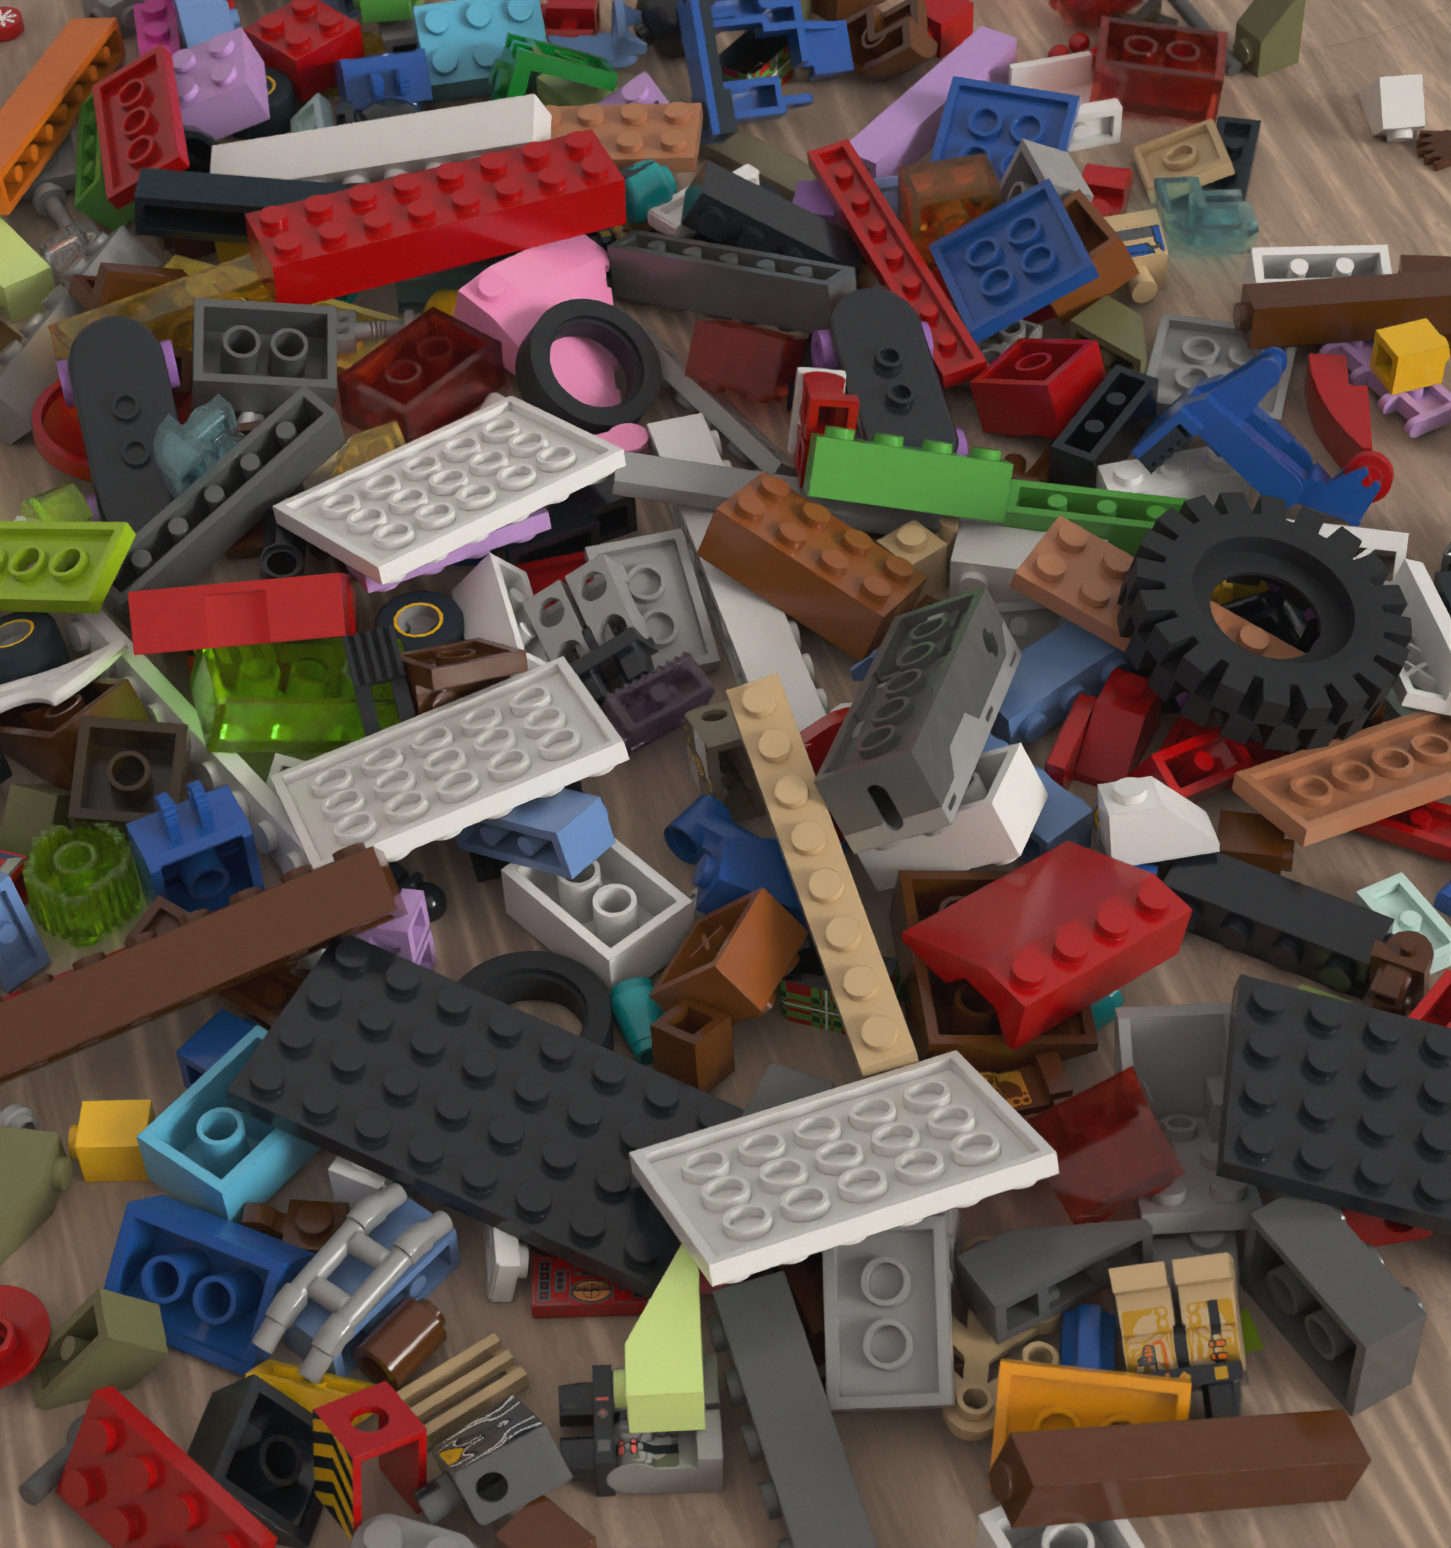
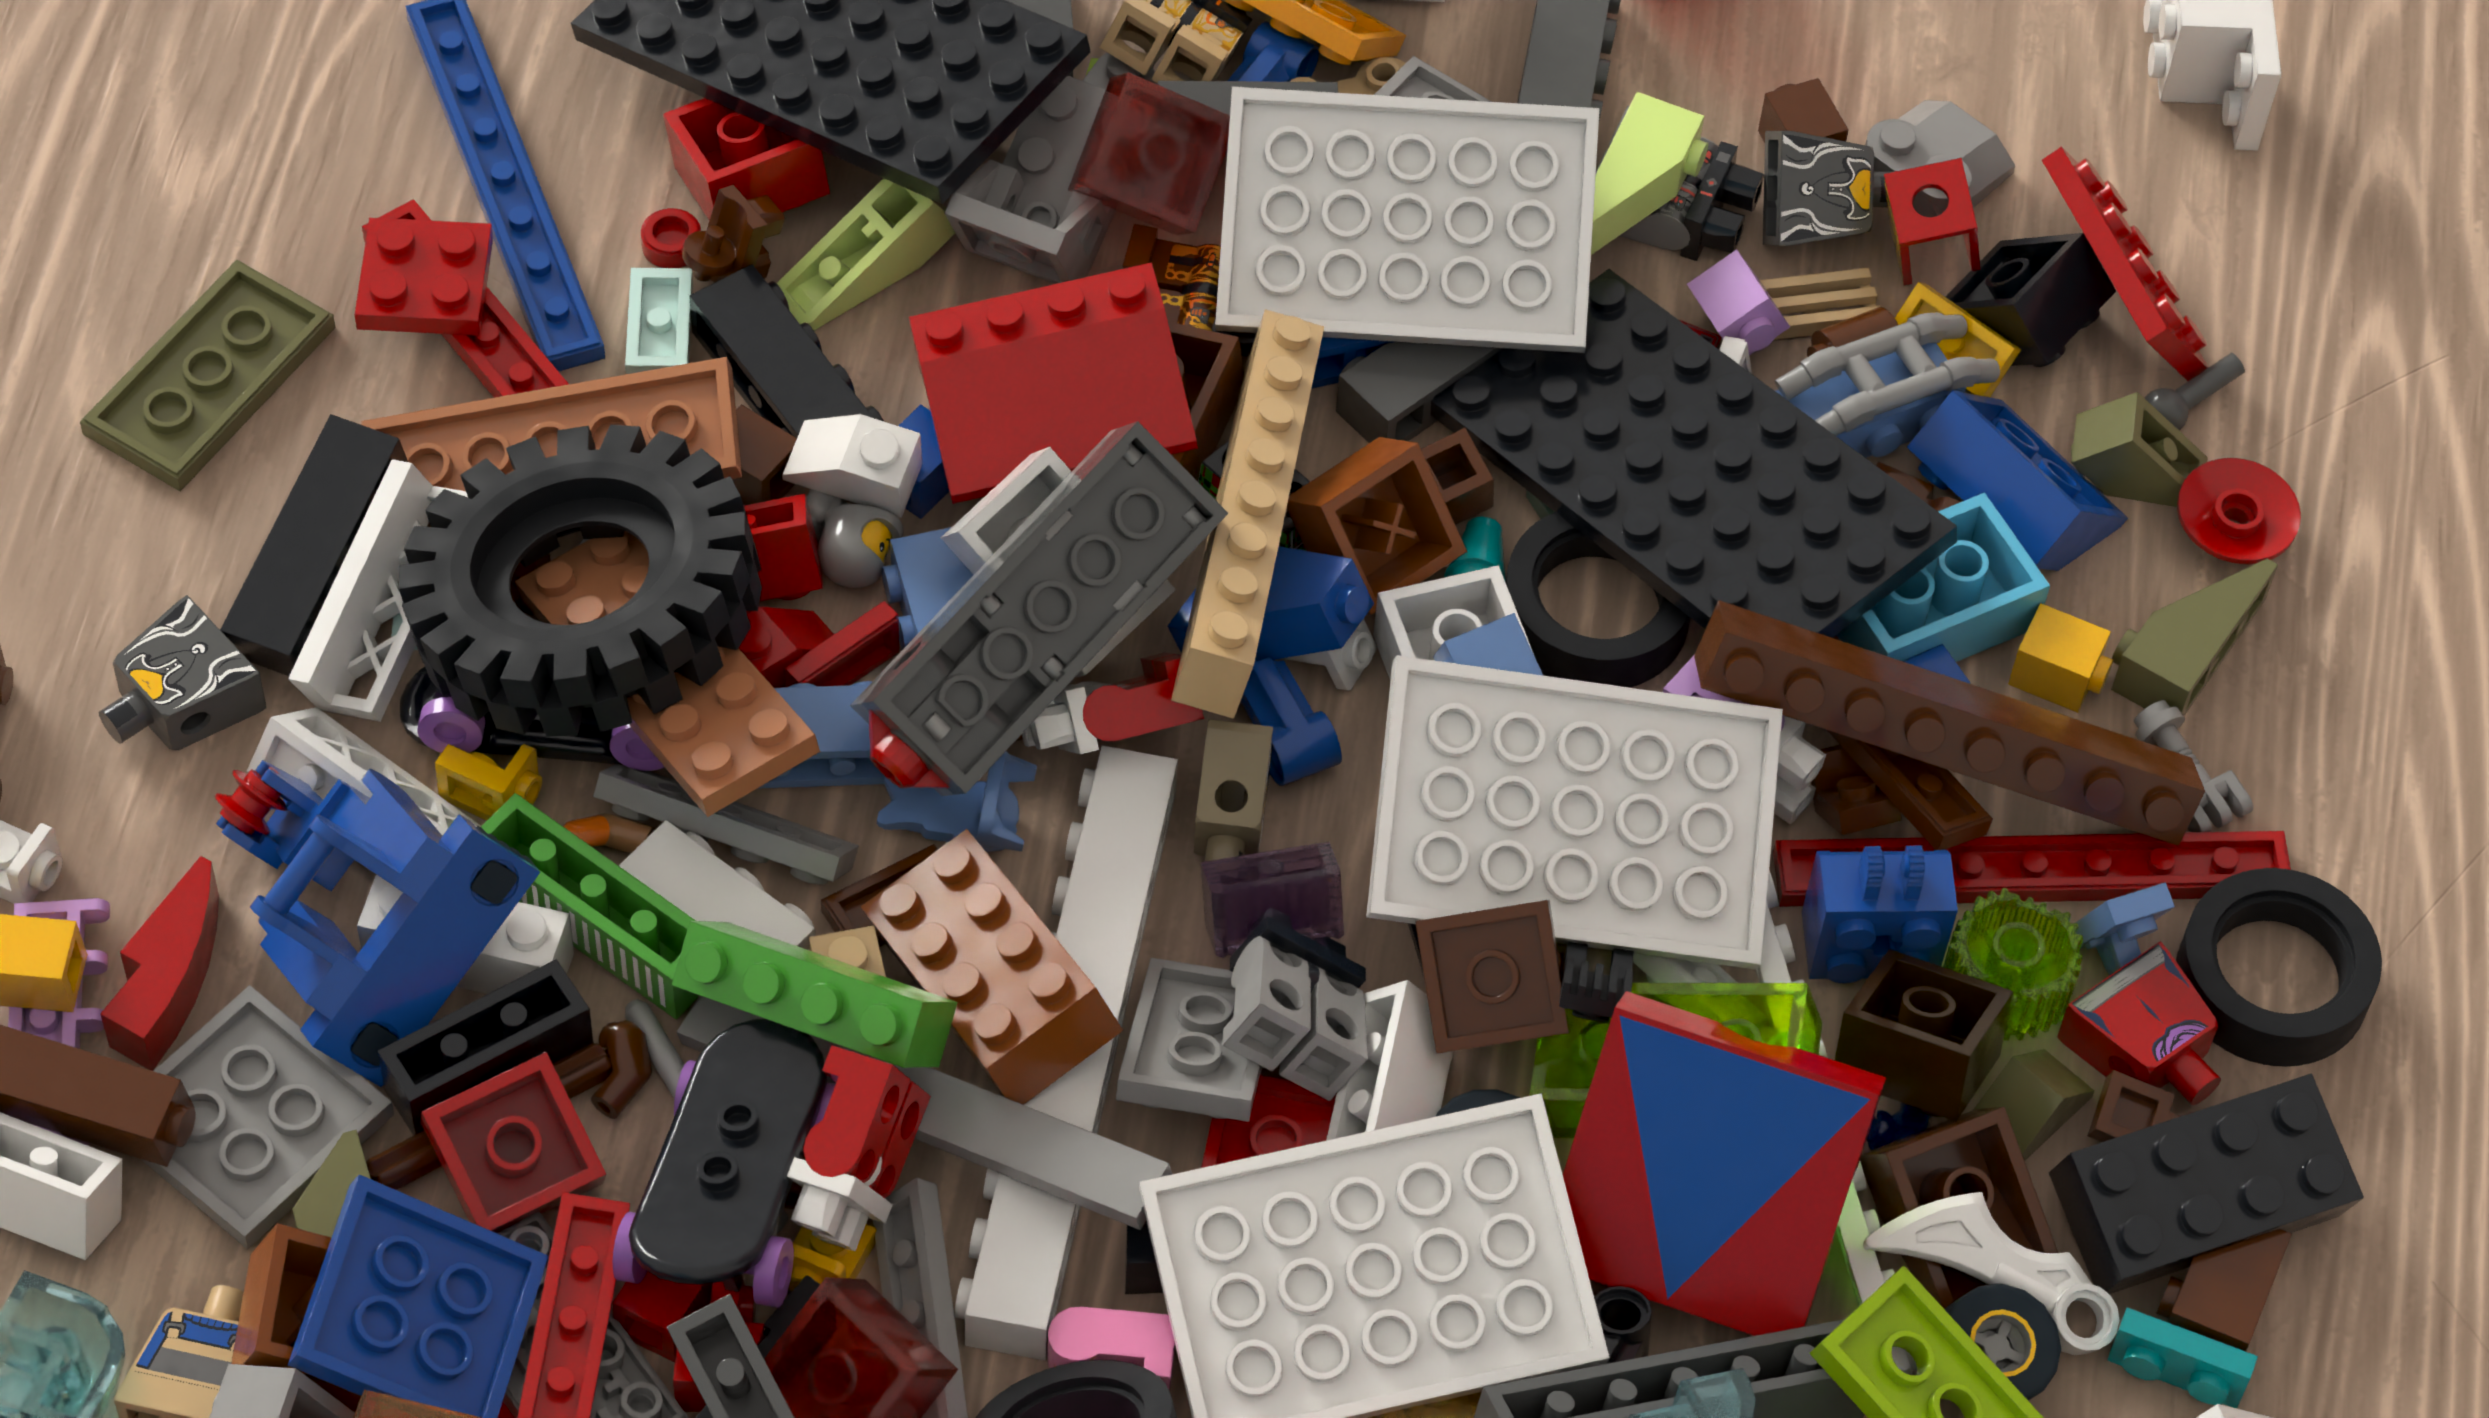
camera: 160 degrees left, 10 degrees up
none -> lavender brick [1687,249,1790,355]

